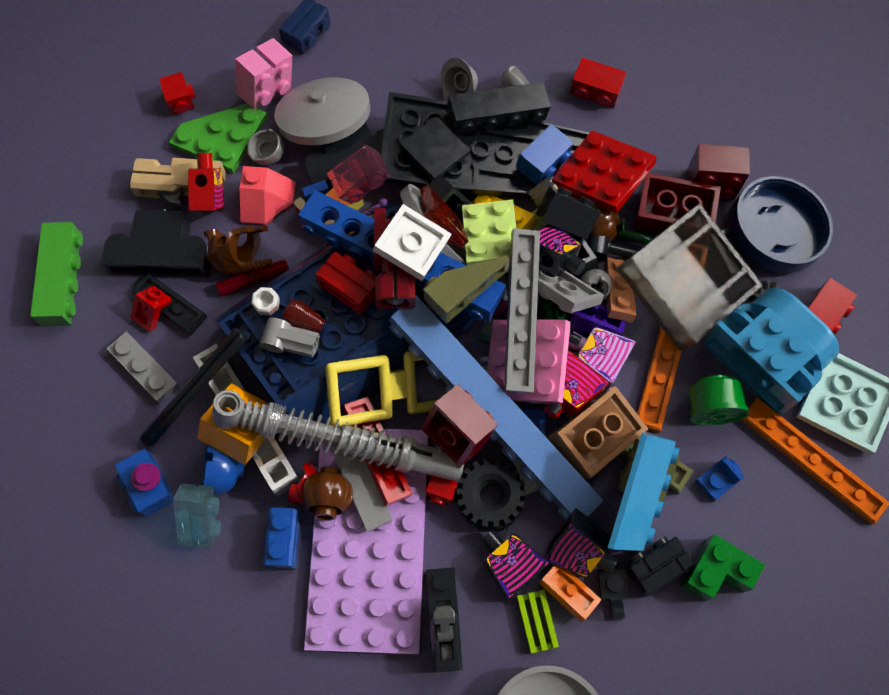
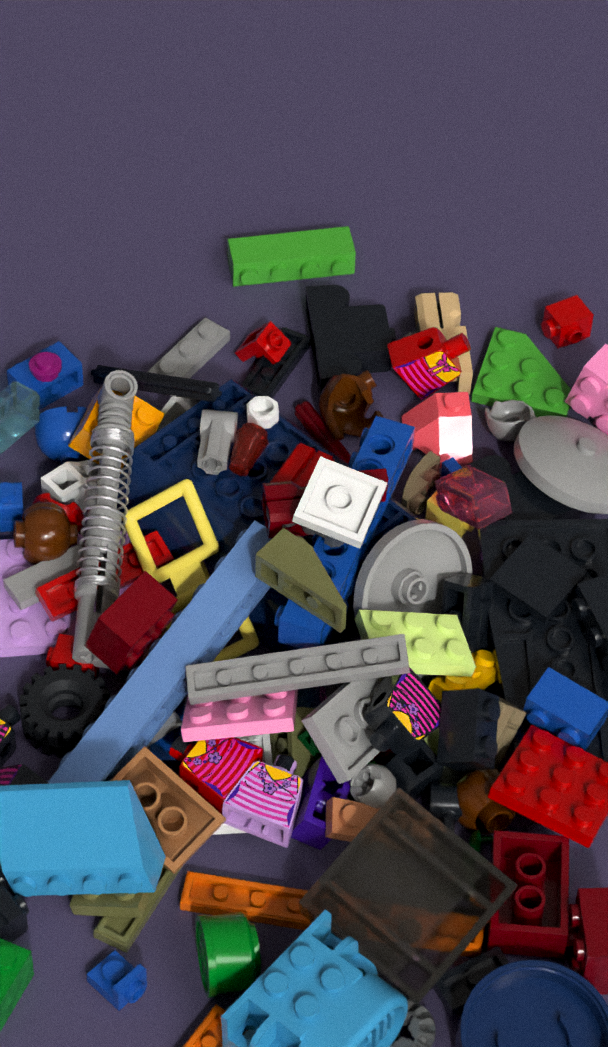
camera: 80 degrees right, 20 degrees down
clear red plate [420,184,469,248] -> none

